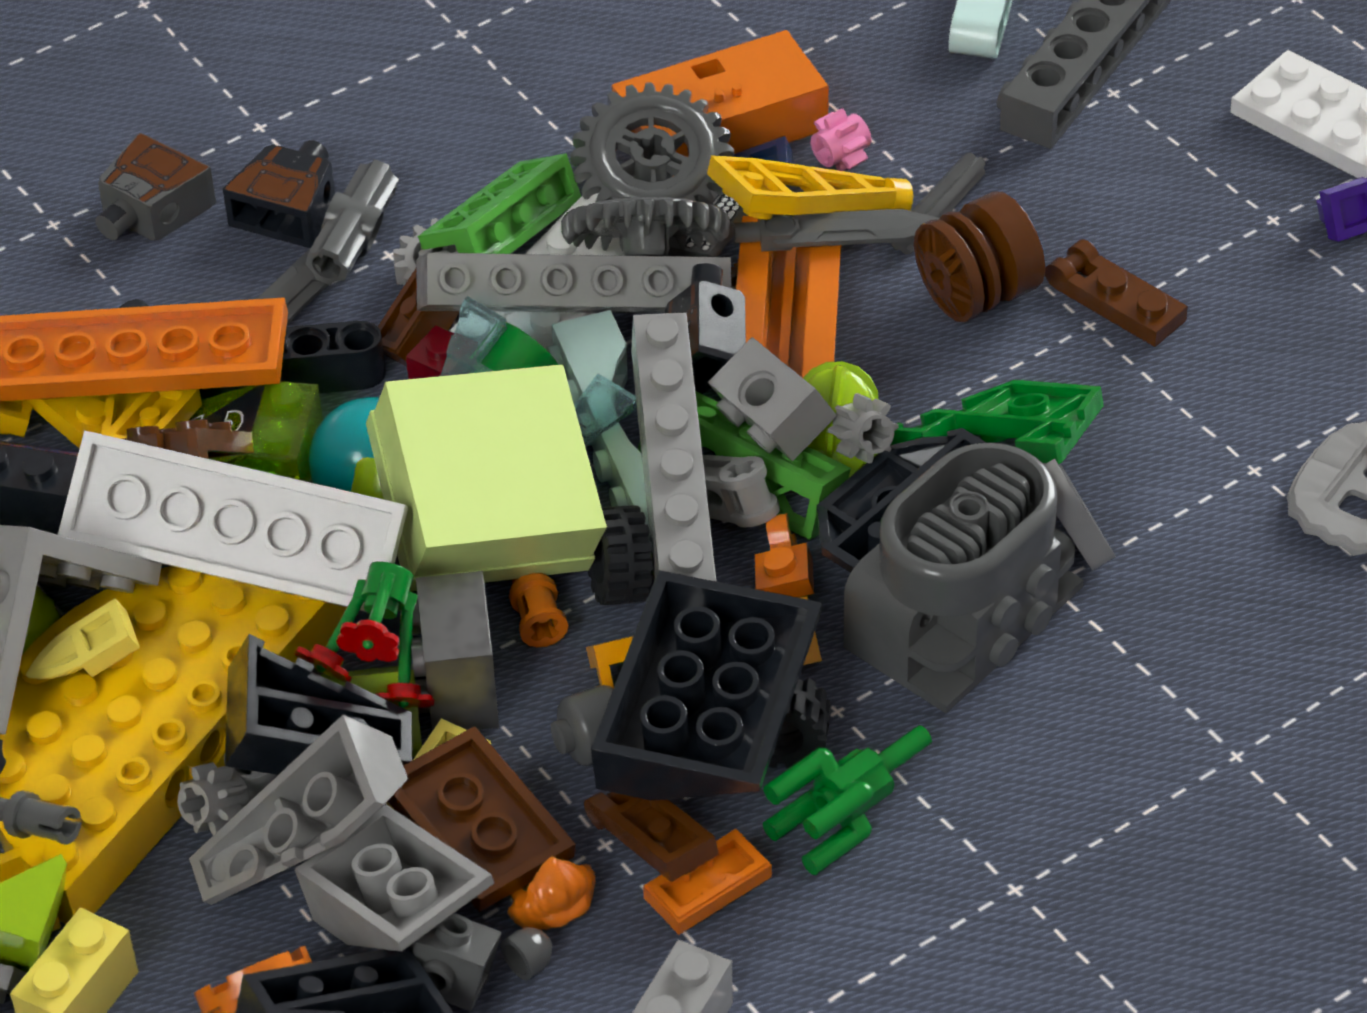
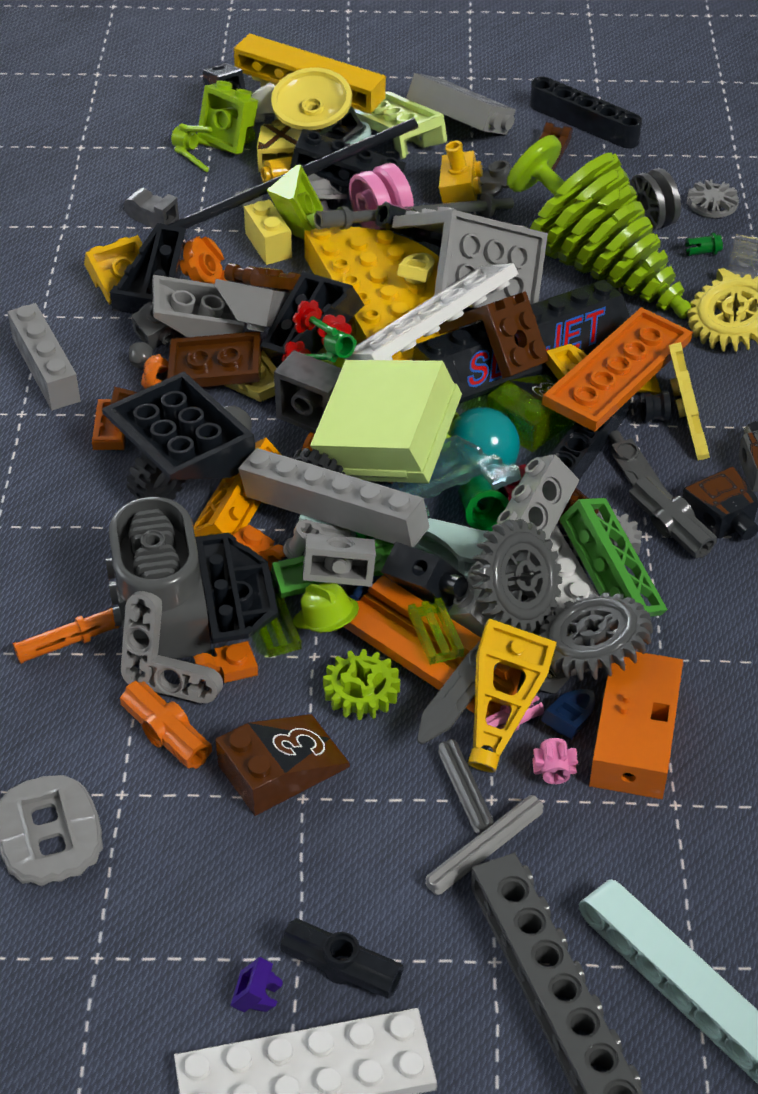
camera: 125 degrees right, 0 degrees up
green plant [763,725,932,875] -> none
light grey gear [828,393,899,463] -> none
green wing [890,380,1104,464] -> none
reddish brown wheel [914,192,1046,322] -> none
reddish brown plate [1045,239,1188,347] -> none
none -> orange pin [13,607,119,664]
none -> orange piece [120,680,212,769]
none -> reddish brown slope [216,714,350,816]
none -> reddish brown plate [224,263,301,290]
none -> black piece [280,918,404,999]
none -> lime gear [323,649,400,720]
none -> clear neon green tile [408,597,464,665]
none -> light grey axle [425,795,544,895]
none -> light yellow wing [669,342,710,461]

